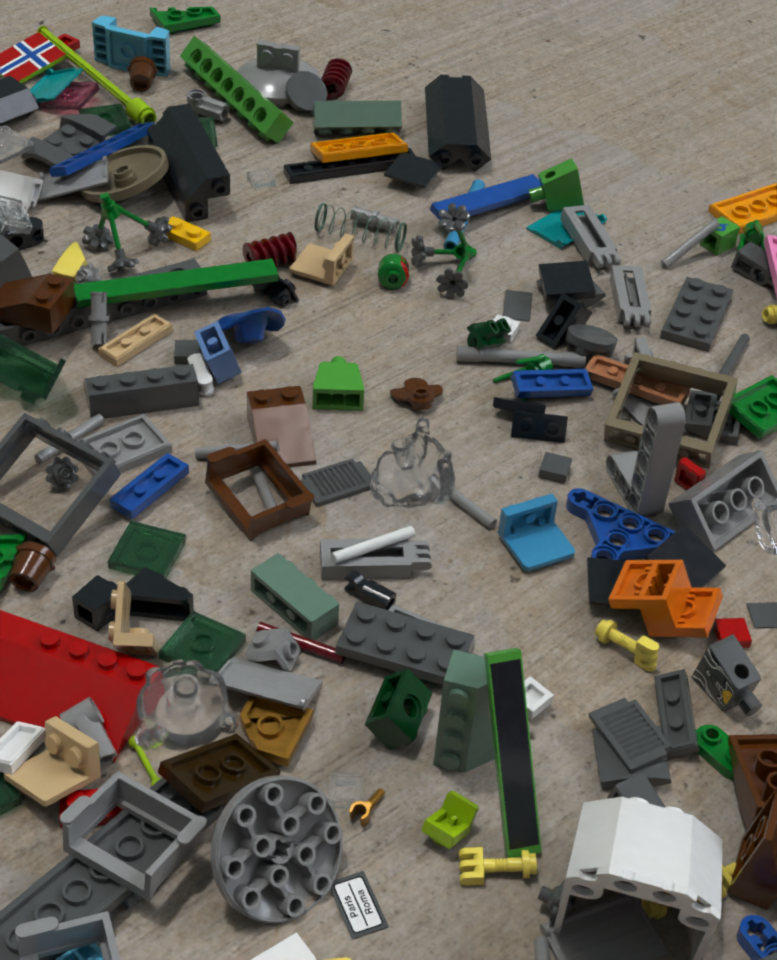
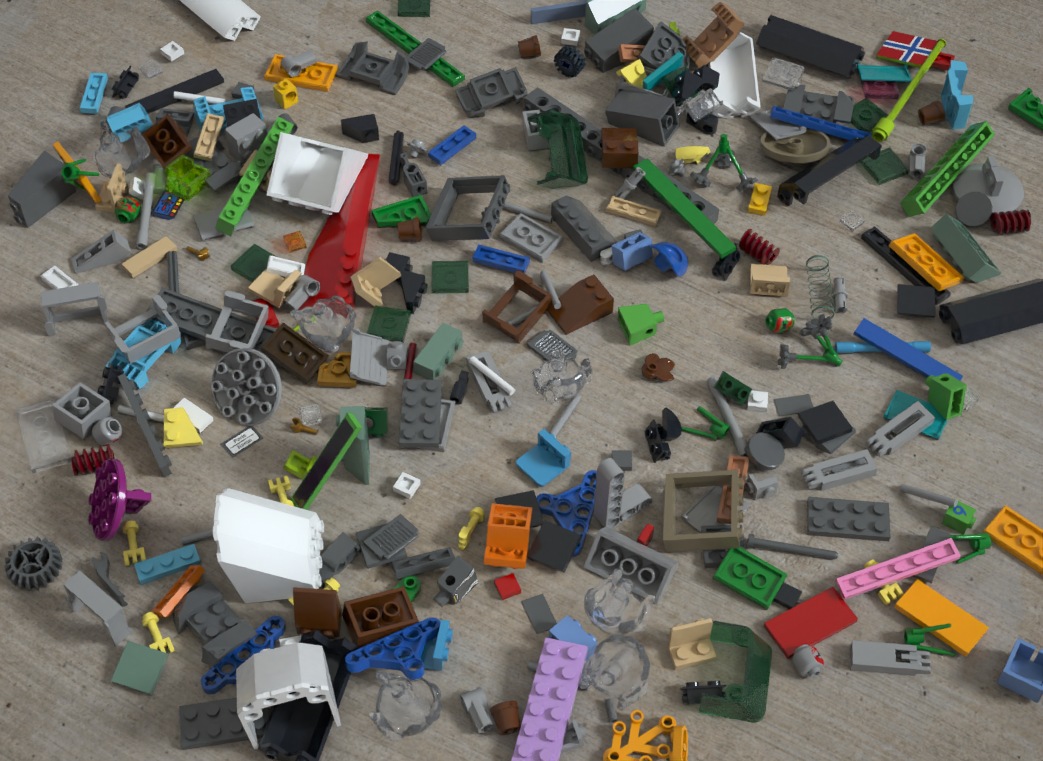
camera: 75 degrees right, 10 degrees up
blue plate [511,369,594,398] -> none

